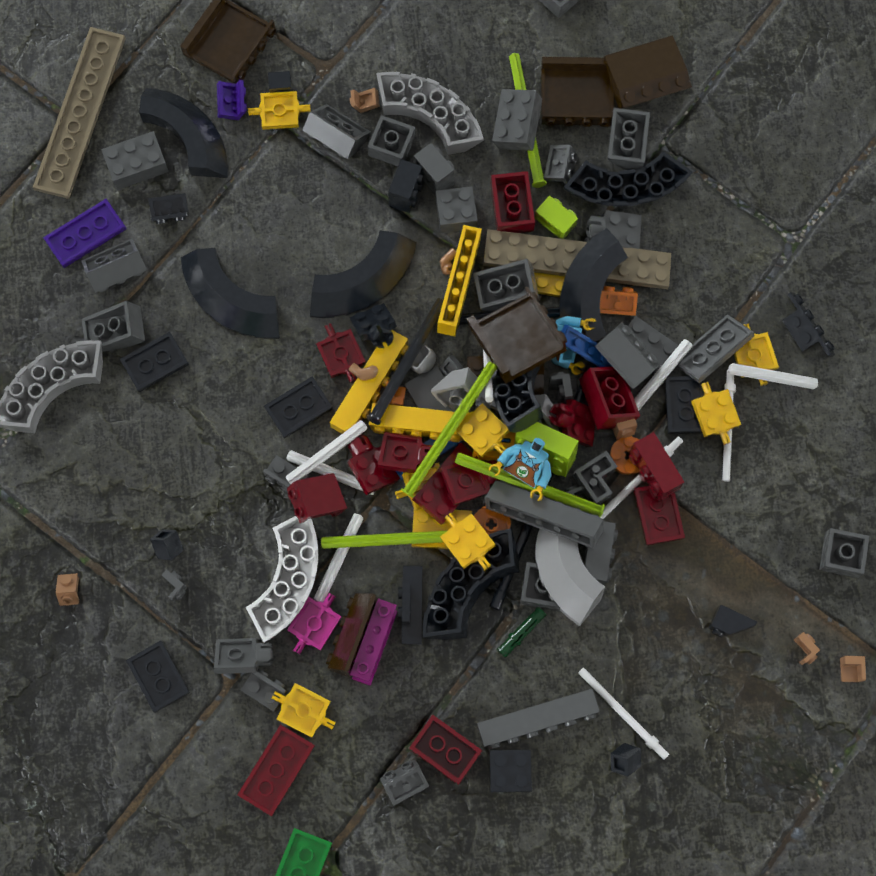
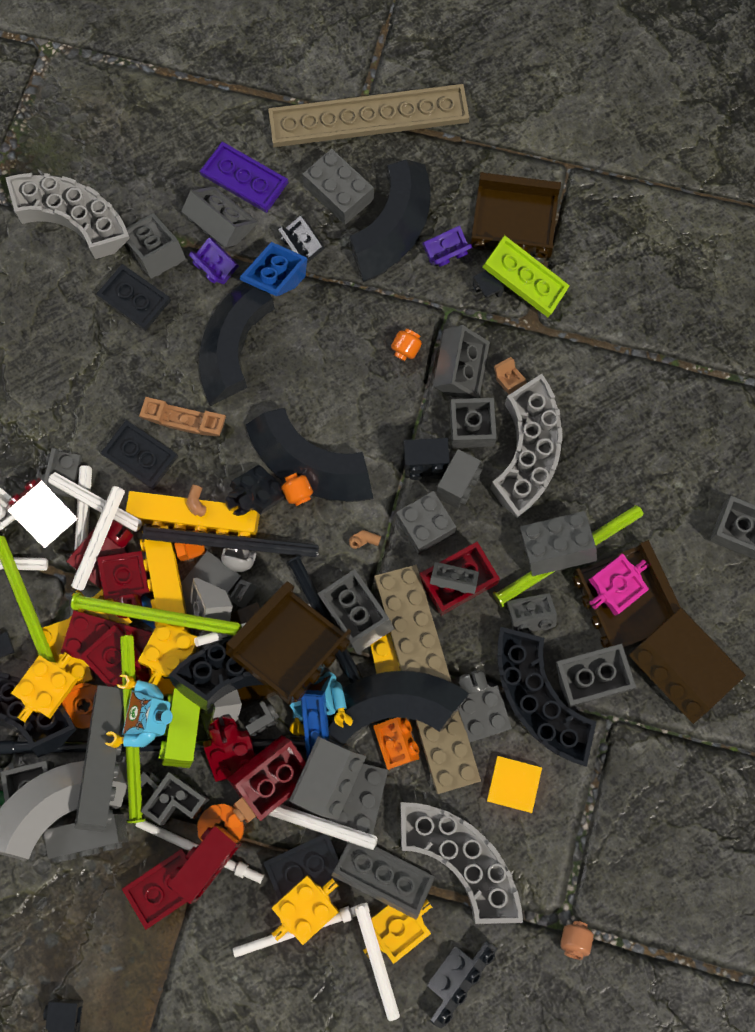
camera: 70 degrees right, 0 degrees up
yellow plate [248,91,311,130] -> none
dark red plate [316,323,366,383] -> none
yellow brick [437,225,482,337] -> none
lime brick [534,195,578,239] -> none
none -> white axle [71,486,125,591]
none -> medium nougat slope [139,397,226,436]
none -> dark purple bracket [189,238,239,284]
none -> blue slope [240,242,307,296]
none -> orange head [281,473,313,506]
none -> orange head [391,328,422,361]
none -> light grey brick [401,802,523,924]
none -> dark grey bracket [430,562,479,594]
none -> lime plate [482,236,570,317]
none -> yellow tile [487,756,542,813]
none -> nougat head [560,921,594,960]
none -> dark pink plate [588,554,649,615]

